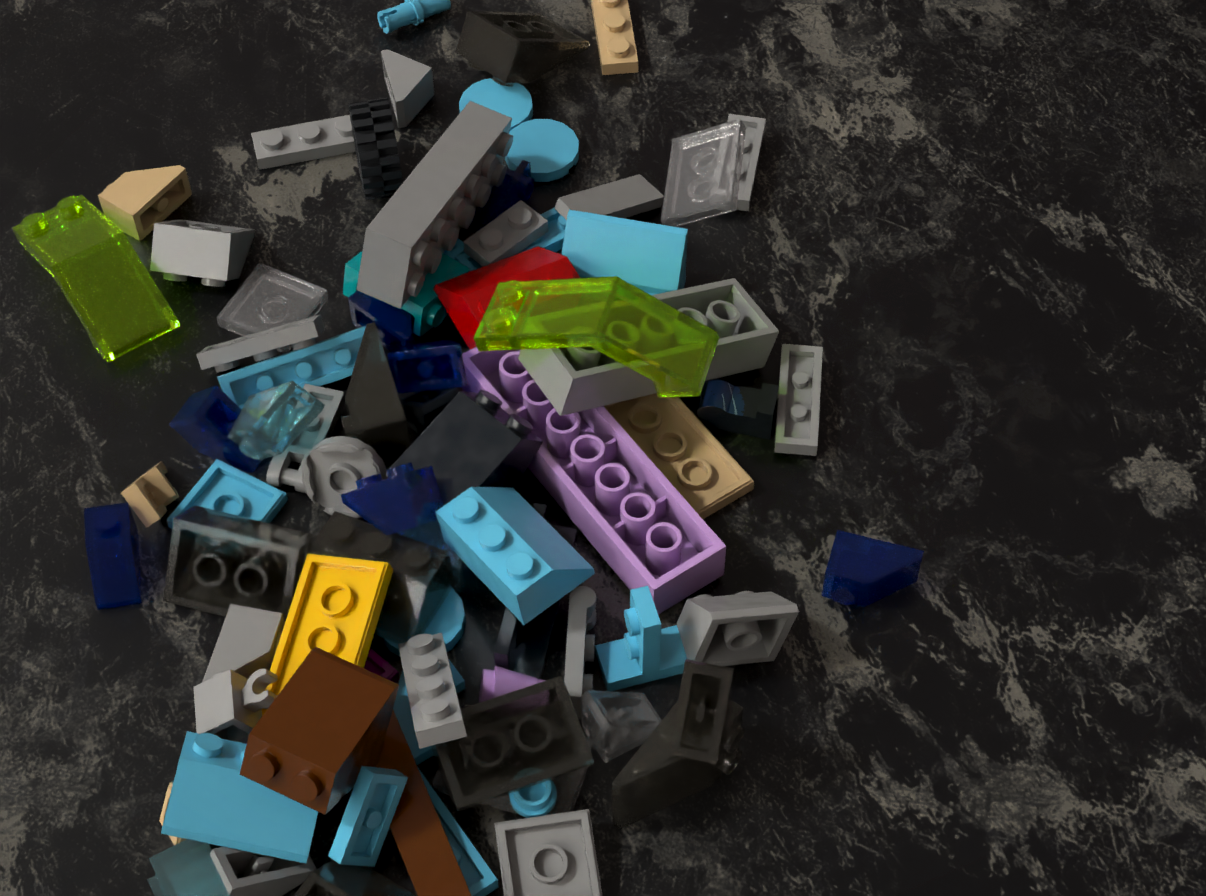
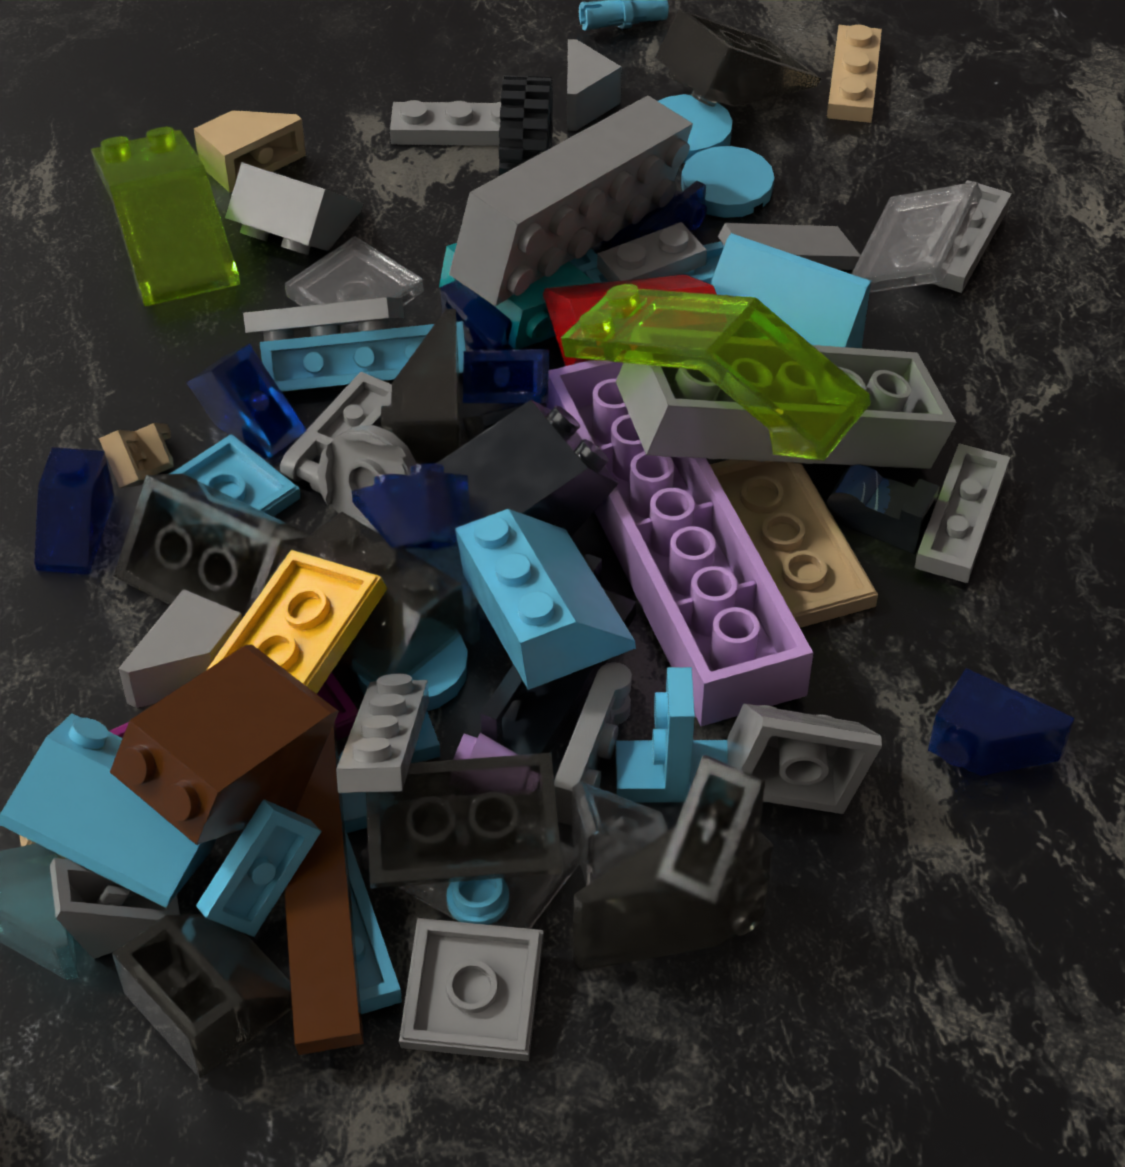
camera: 15 degrees right, 5 degrees down
light grey brick [193,669,278,743] -> none
clear light blue slope [228,381,325,460] -> none

